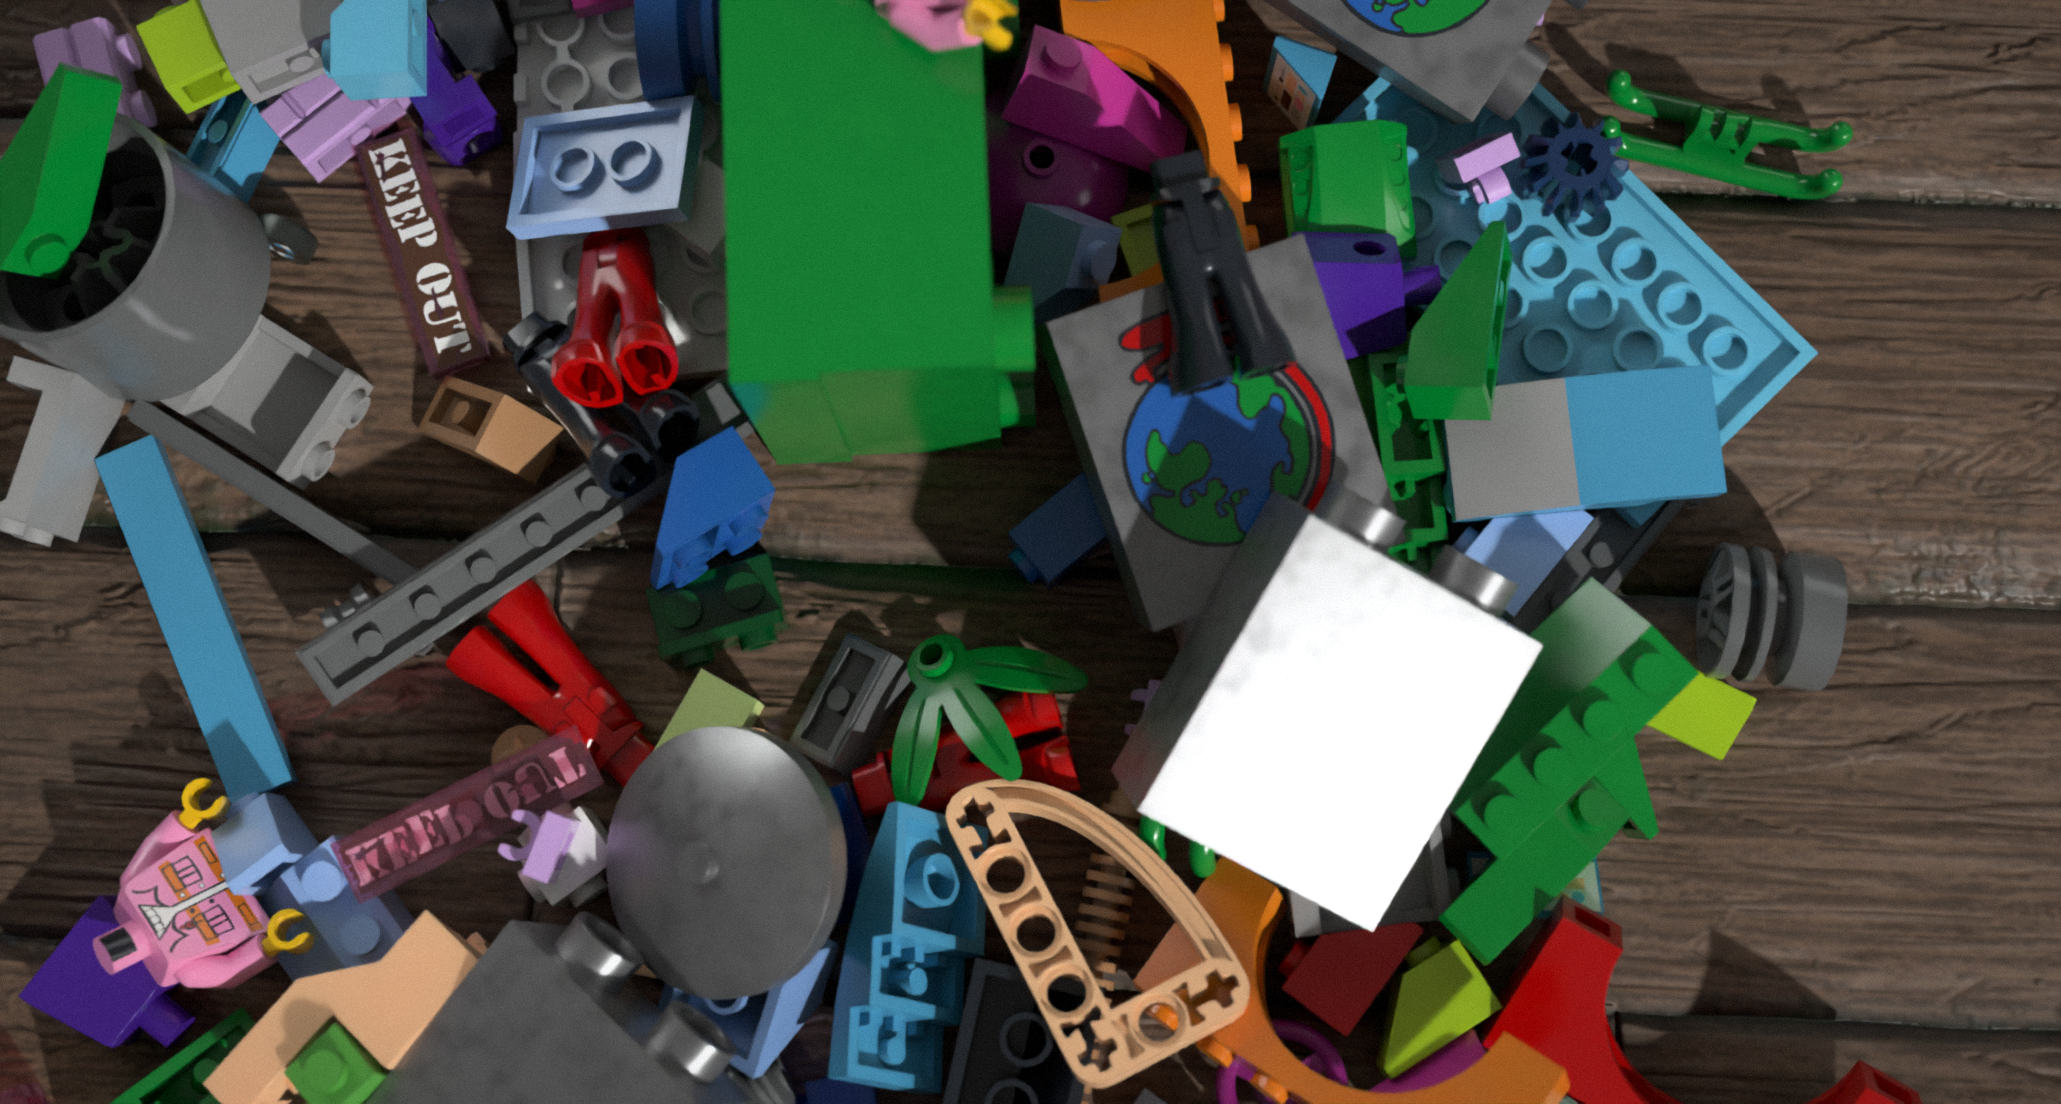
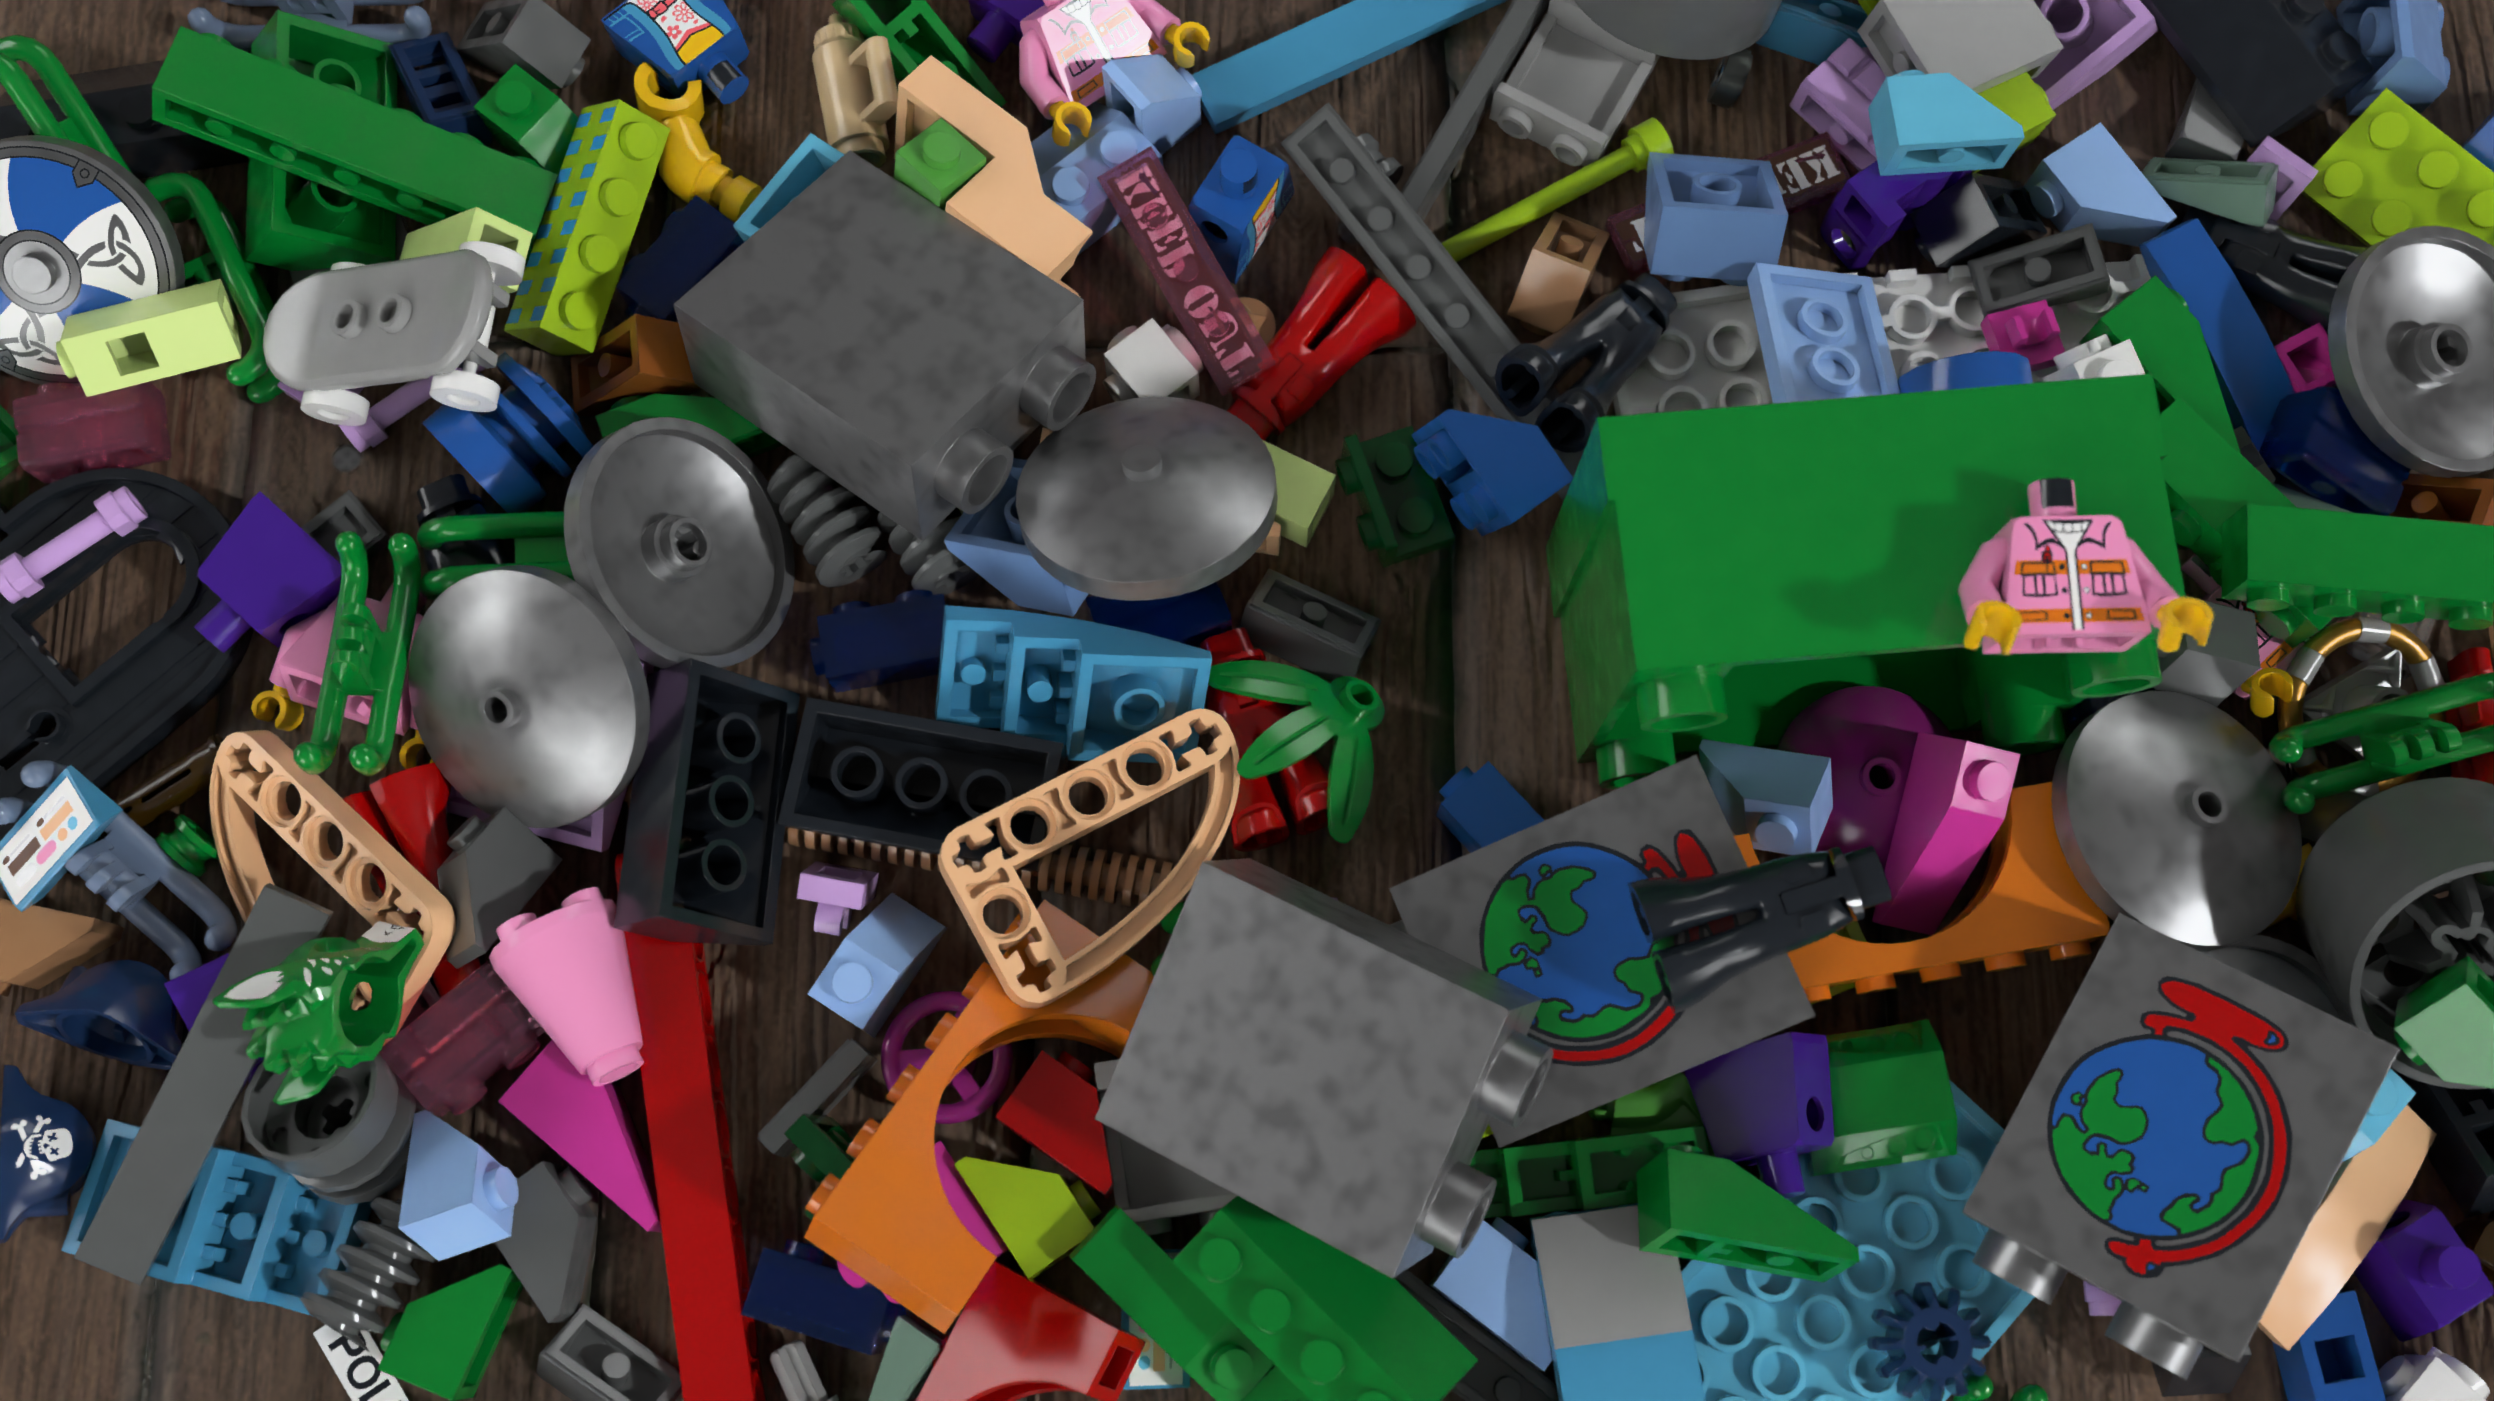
camera: 85 degrees right, 5 degrees down
lavender tile [498,810,581,884] -> none
red piece [551,226,679,408] -> none
slope [1262,36,1337,130] -> none
lavender tile [1435,132,1521,204] -> none
none -> blue torso [1187,135,1294,285]
none -> lime piece [1441,117,1674,262]
none -> medium blue slope [1644,152,1789,286]

